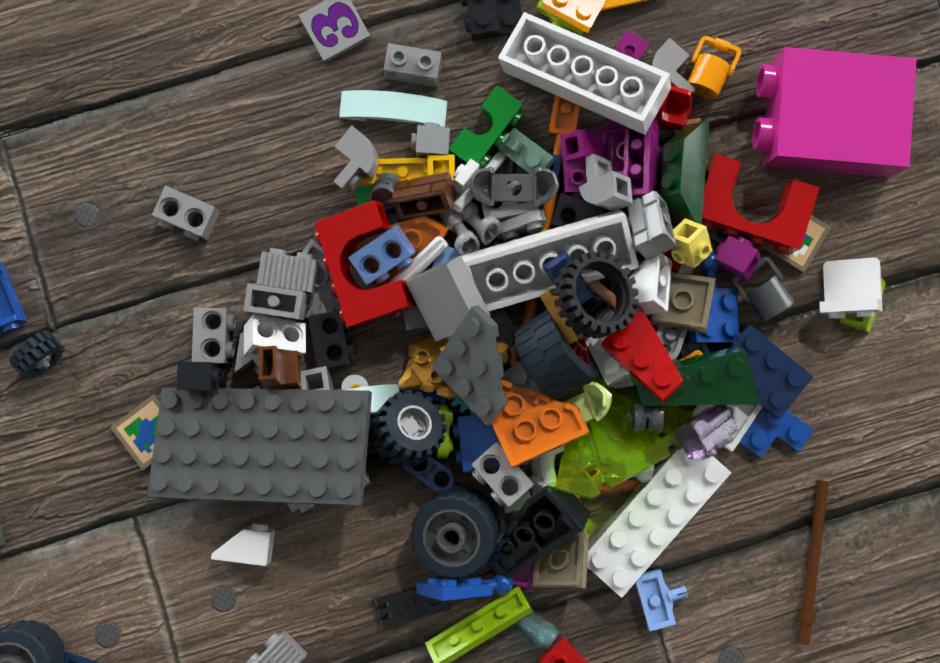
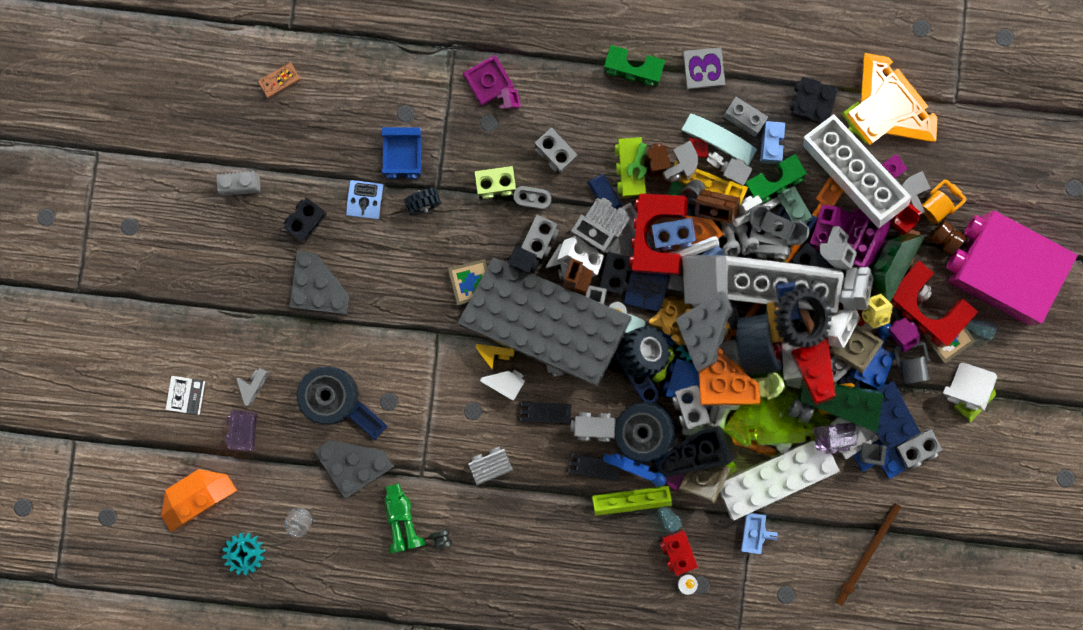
camera: 30 degrees right, 0 degrees up
none -> magenta tile [463,54,514,107]
none -> yellowish green brick [475,166,516,199]
none -> yellow slope [476,344,515,370]
none -> magenta tile [497,88,521,110]
none -> light grey plate [513,186,551,209]
none -> black hinge [519,402,572,424]
none -> light grey brick [571,412,615,441]
none -> dark blue tile [587,173,623,209]
none -> green arch [603,45,665,87]
none -> lime brick [615,137,646,198]
none -> dark blue tile [623,270,670,312]
none -> bright green bar [627,143,647,180]
none -> reddish brown brick [645,143,671,177]
none -> red tile [688,138,708,158]
none -> white plate [706,152,724,169]
none -> light blue brick [760,121,785,165]
none -> dark grey panel [859,442,887,466]
none -> light grey brick [893,429,943,469]
none -> white plate [917,284,931,301]
none -> reddish brown wheel [929,220,967,256]
none -> clear light blue cone [966,319,997,341]

